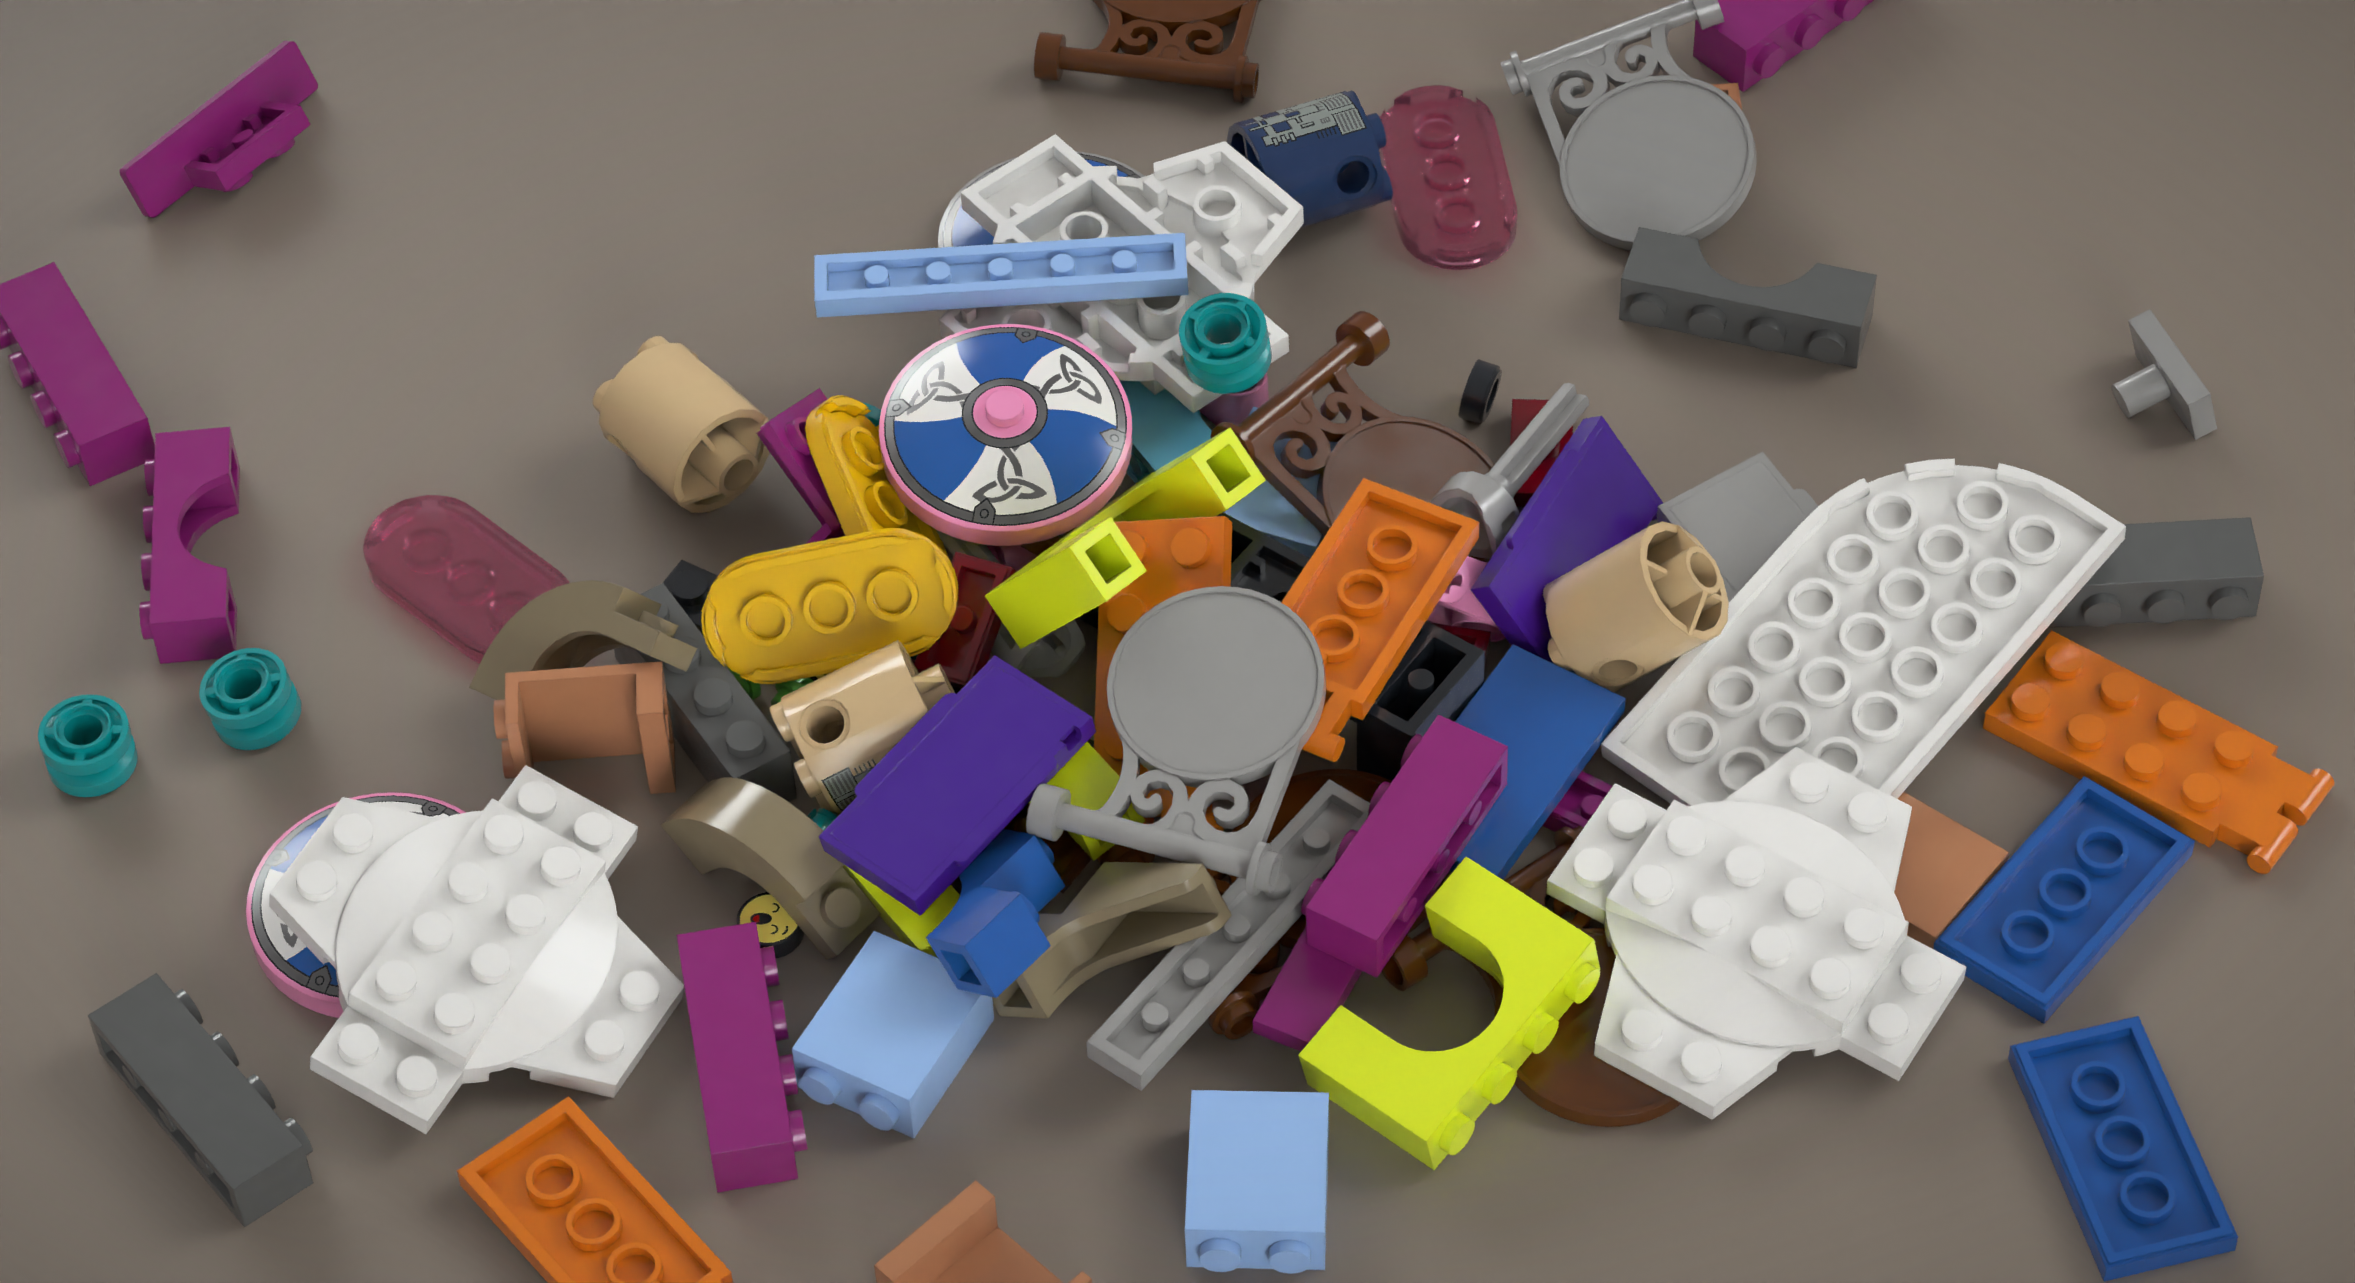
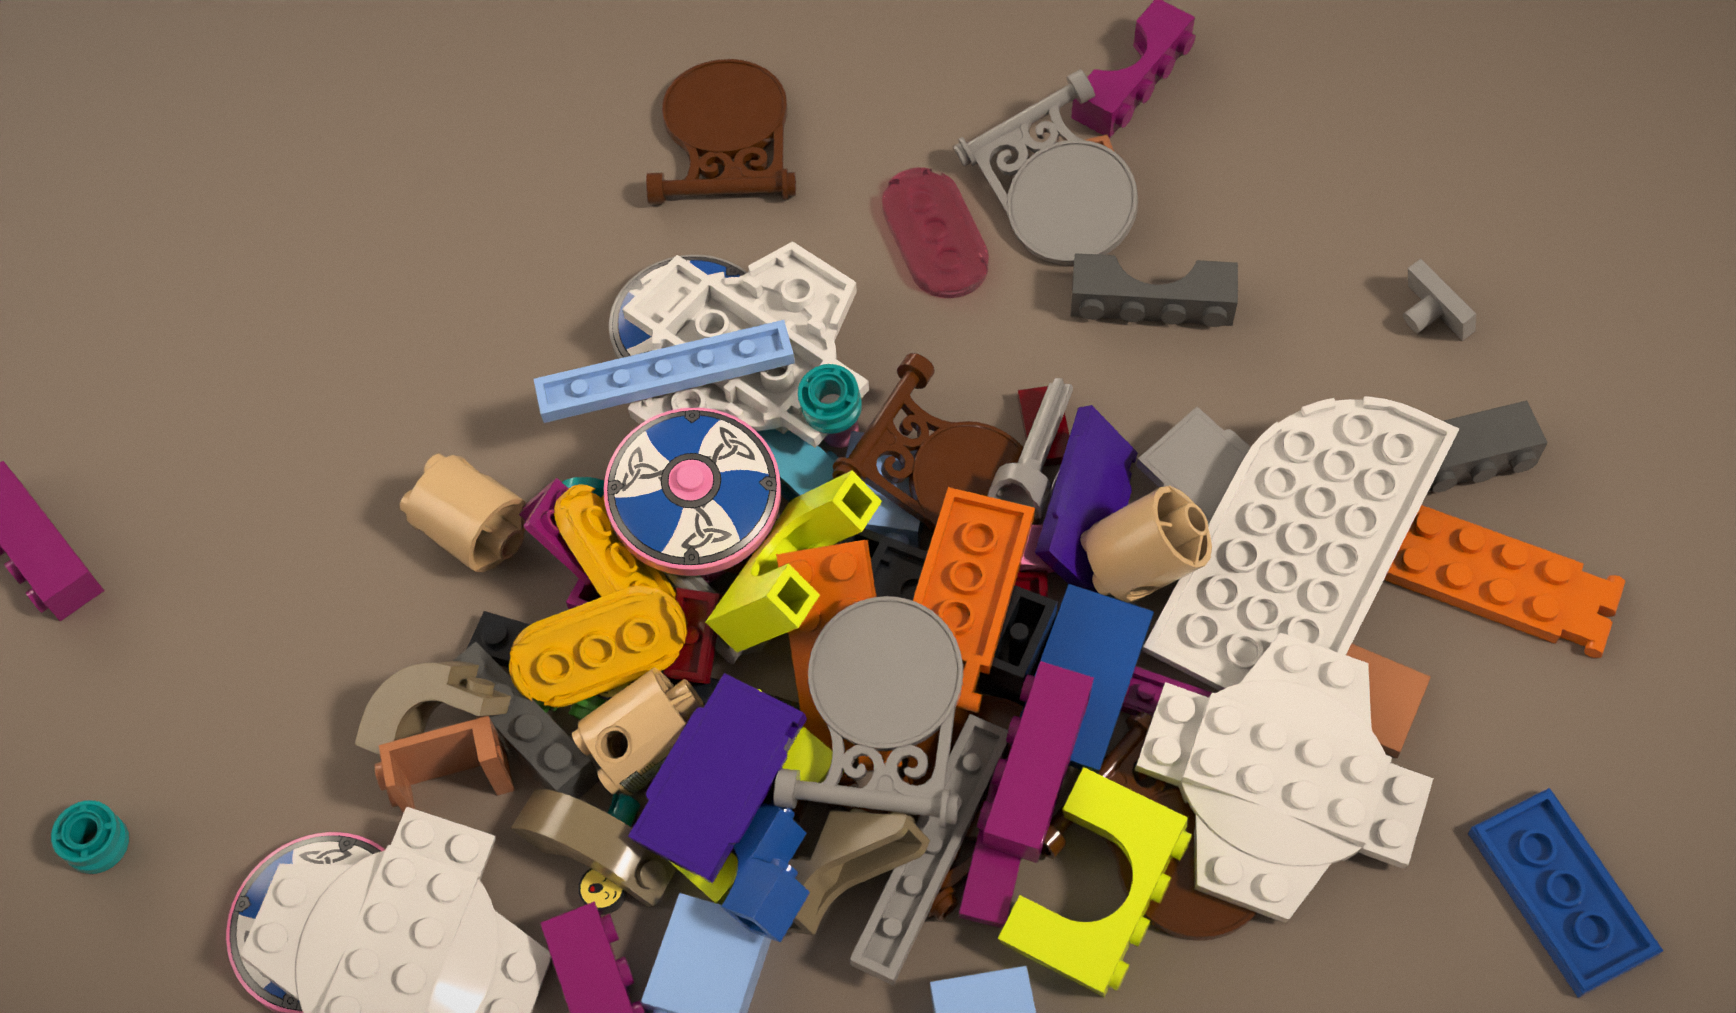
camera: 10 degrees left, 10 degrees up
magenta bracket [120,41,318,218] -> none
magenta arch [139,427,240,664] -> none
teal wheel [199,648,302,750] -> none
clear pink tile [363,495,569,663] -> none
dark blue cylinder [1227,91,1393,228] -> none
black tile [1458,359,1502,424] -> none
blue tile [1933,776,2195,1024] -> none

